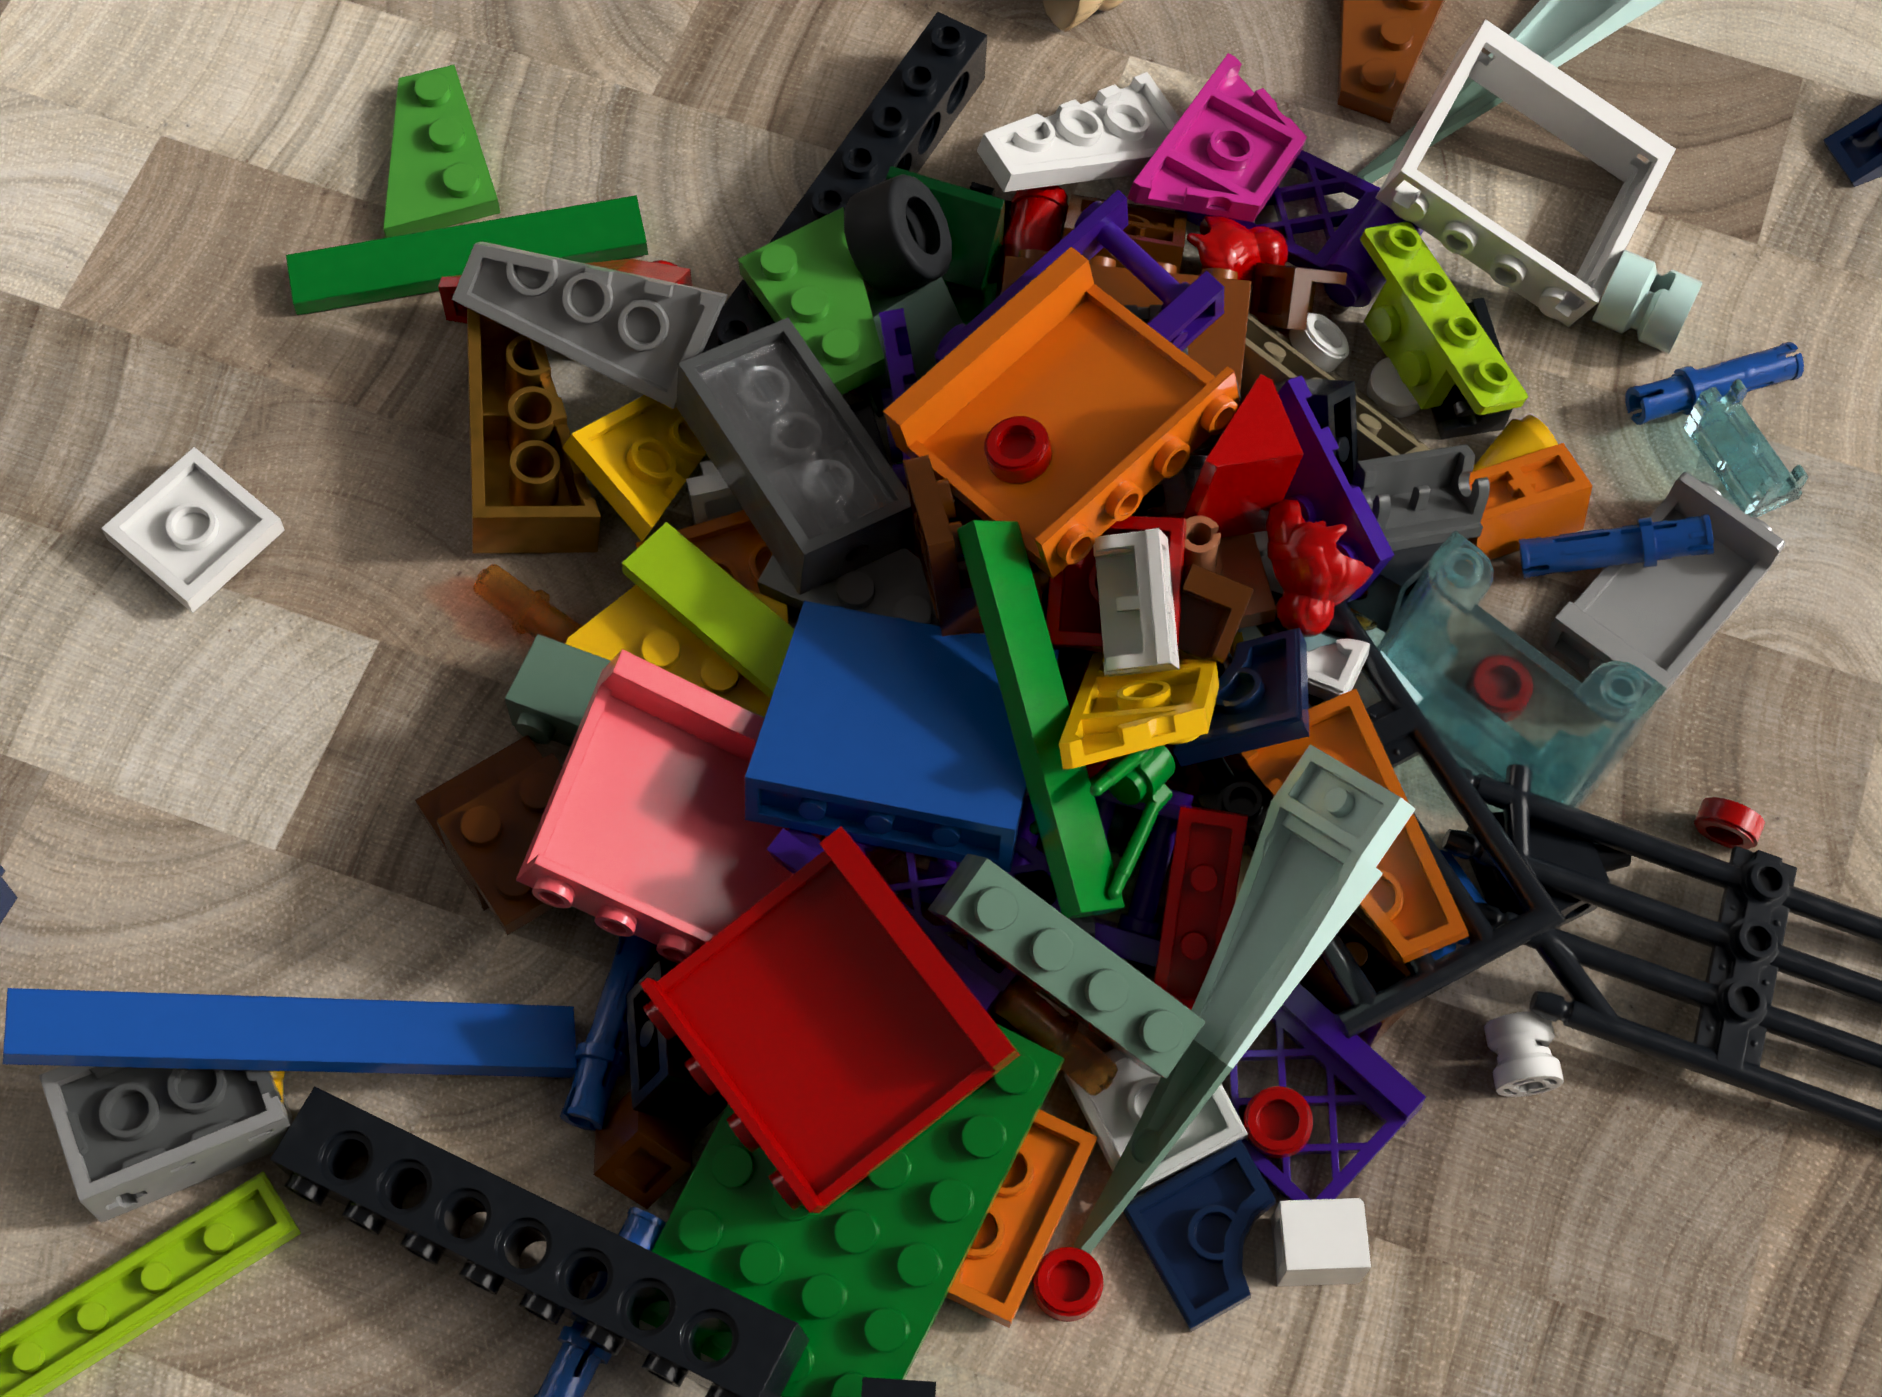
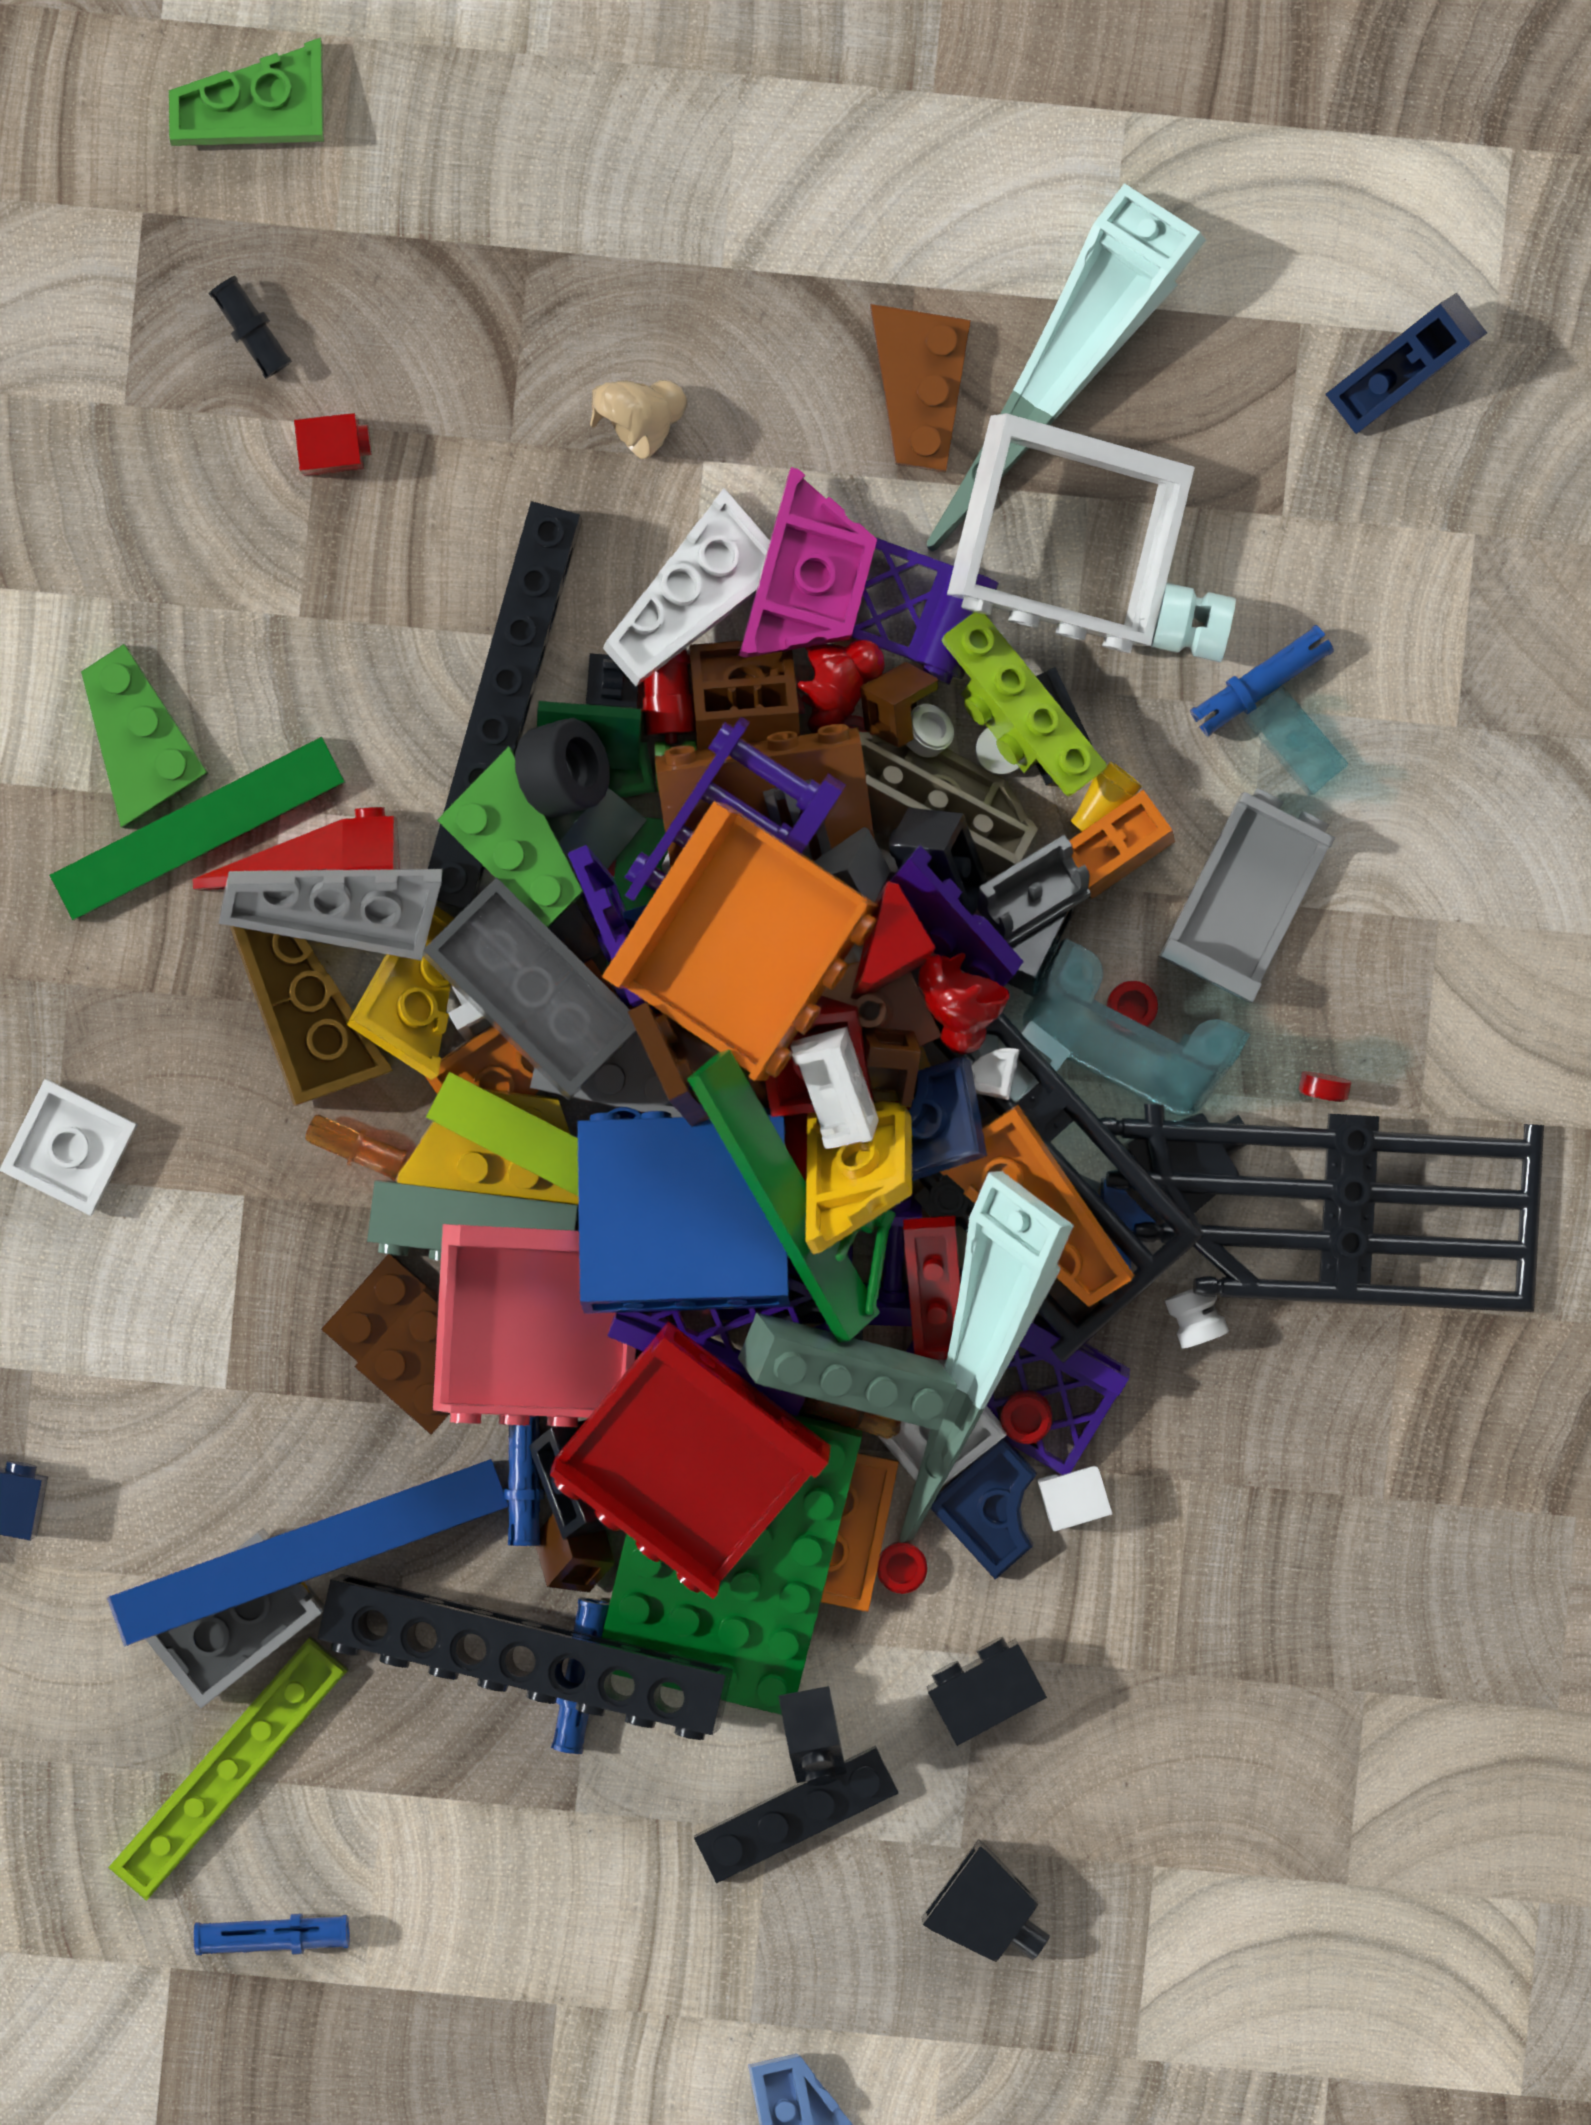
camera: 15 degrees left, 25 degrees up
red tile [984,416,1052,484] -> none
blue pin [1519,514,1714,579] -> none

